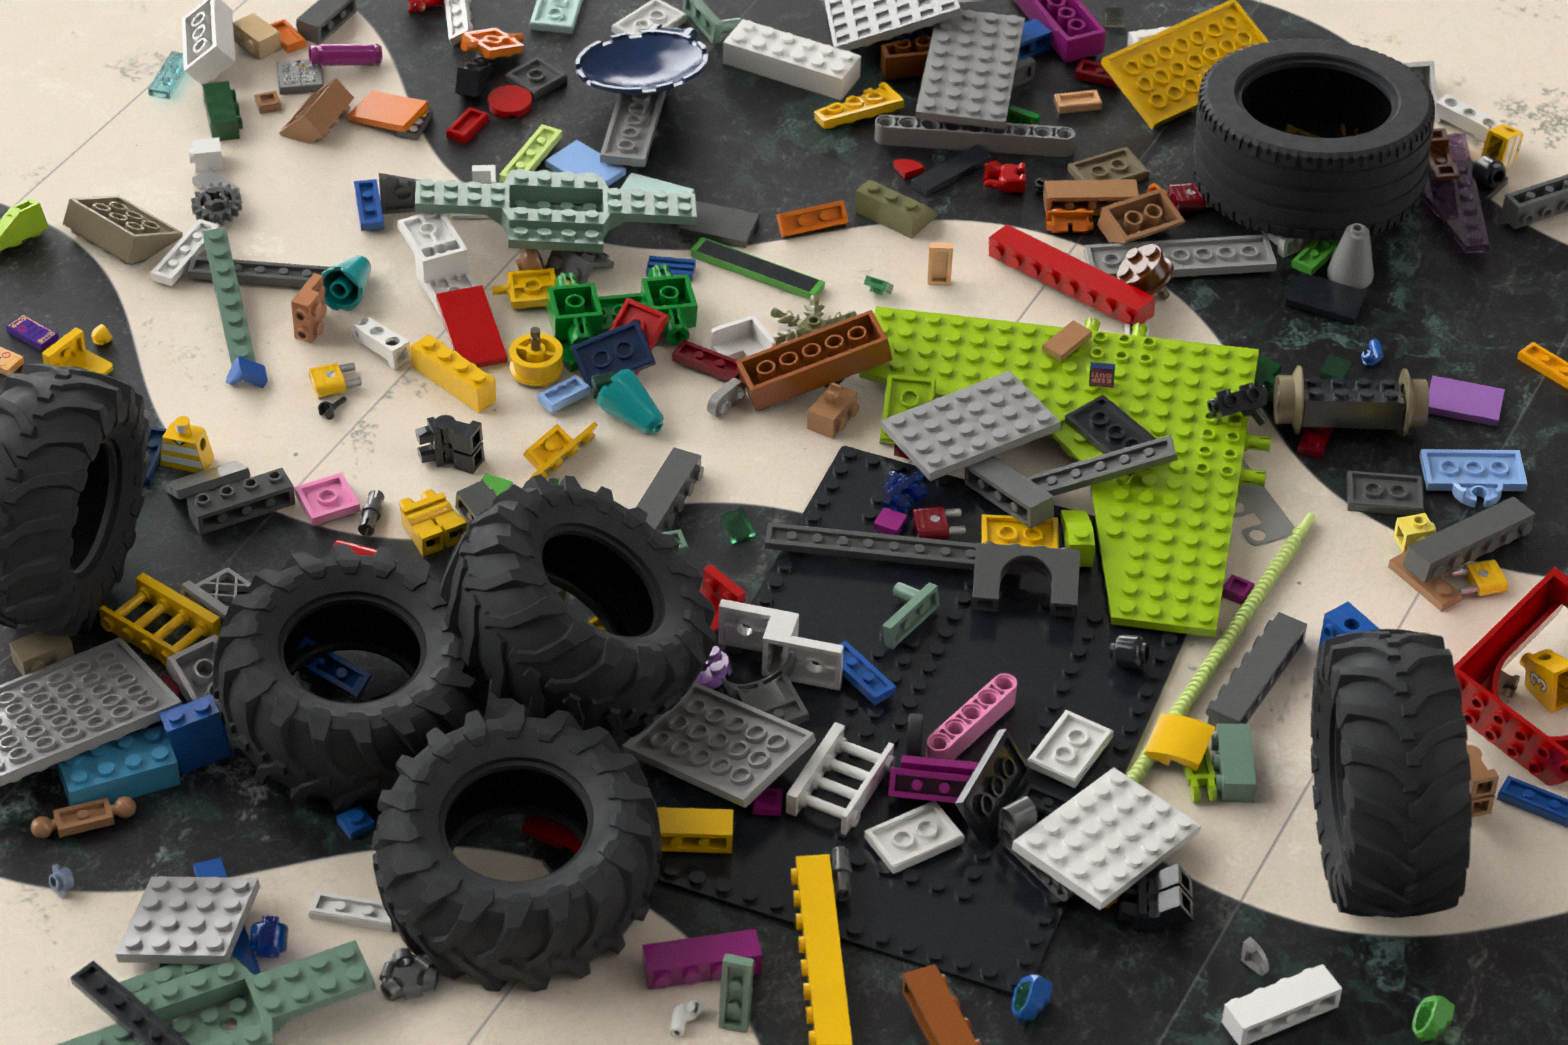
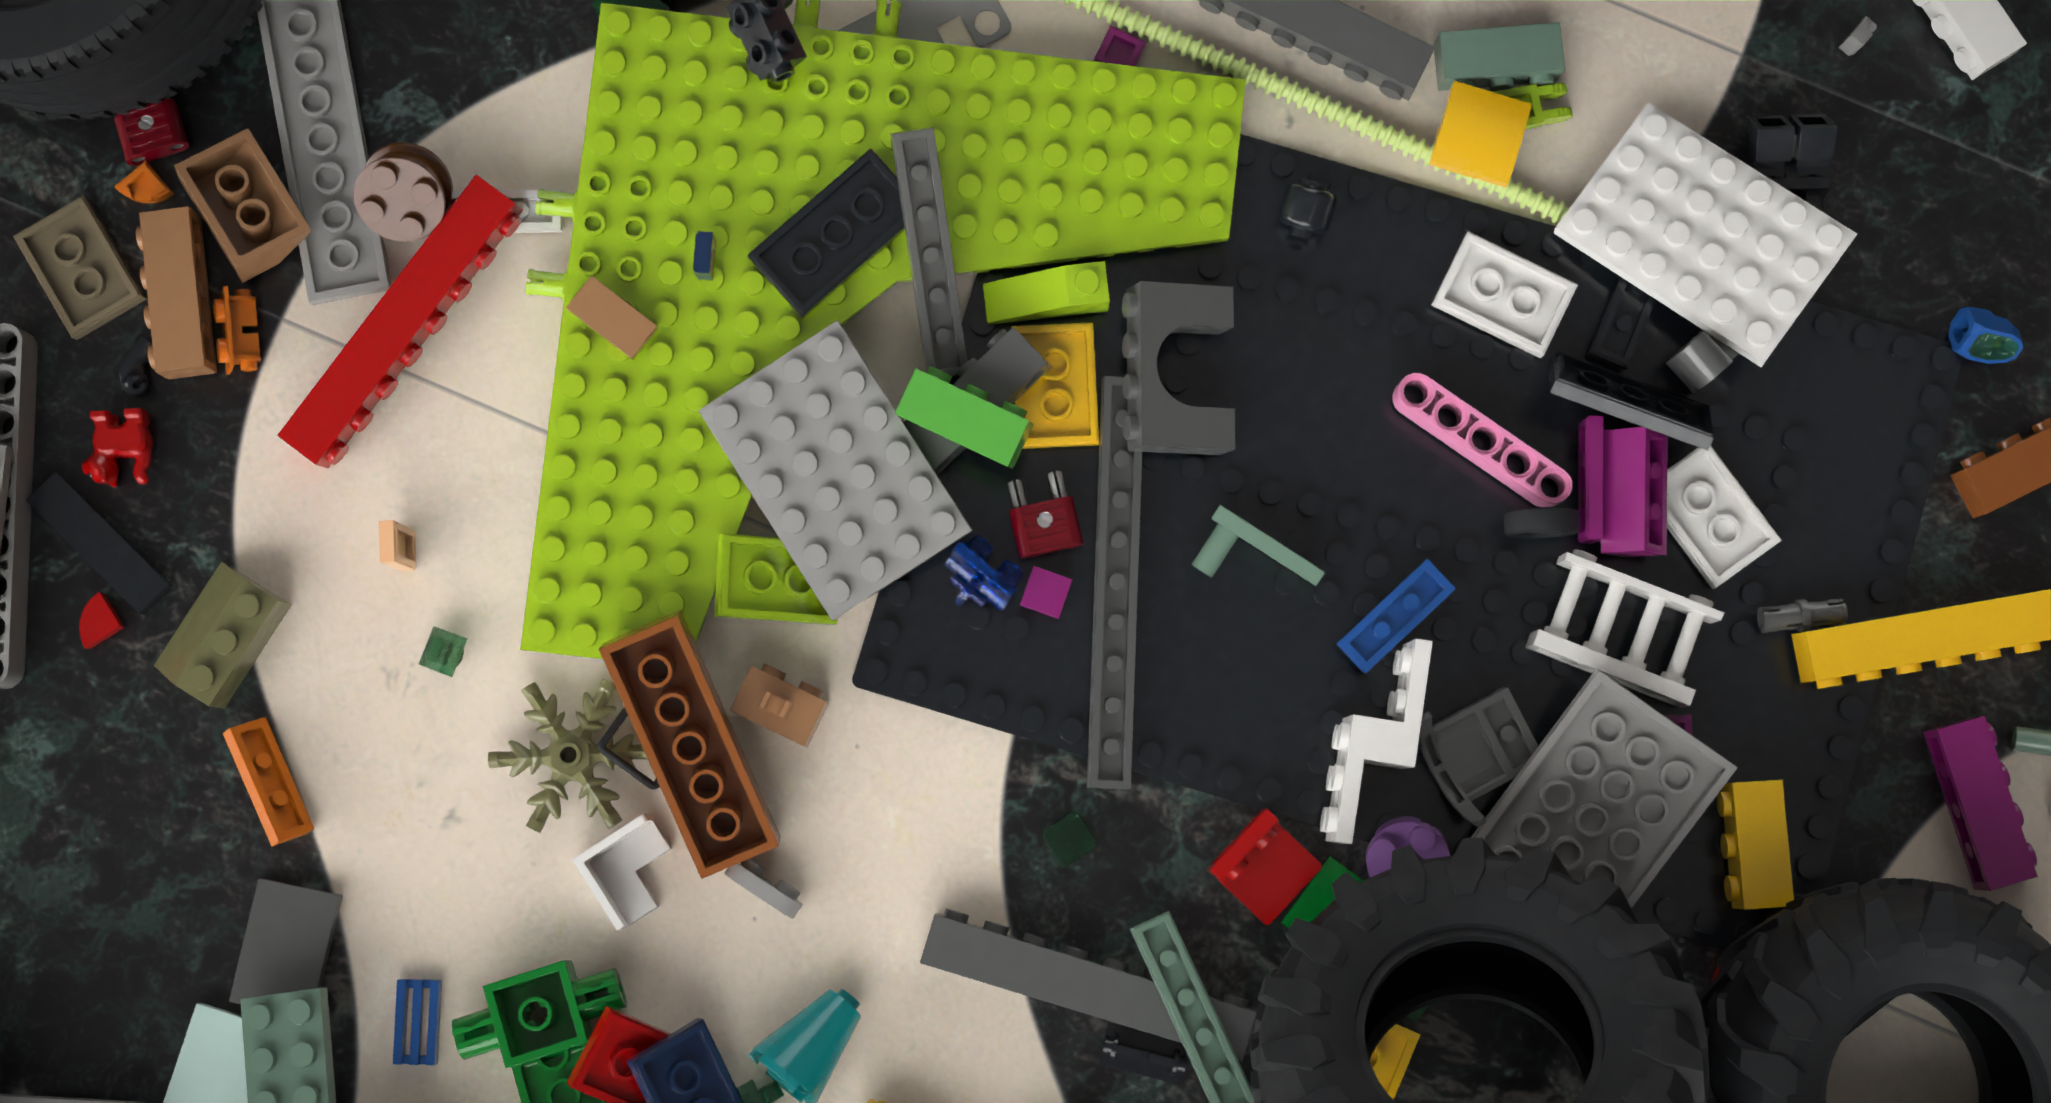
camera: 95 degrees left, 40 degrees up
dark red plate [672,340,740,382] -> none
tile [690,237,825,300] -> none
none -> bright green brick [895,366,1034,469]

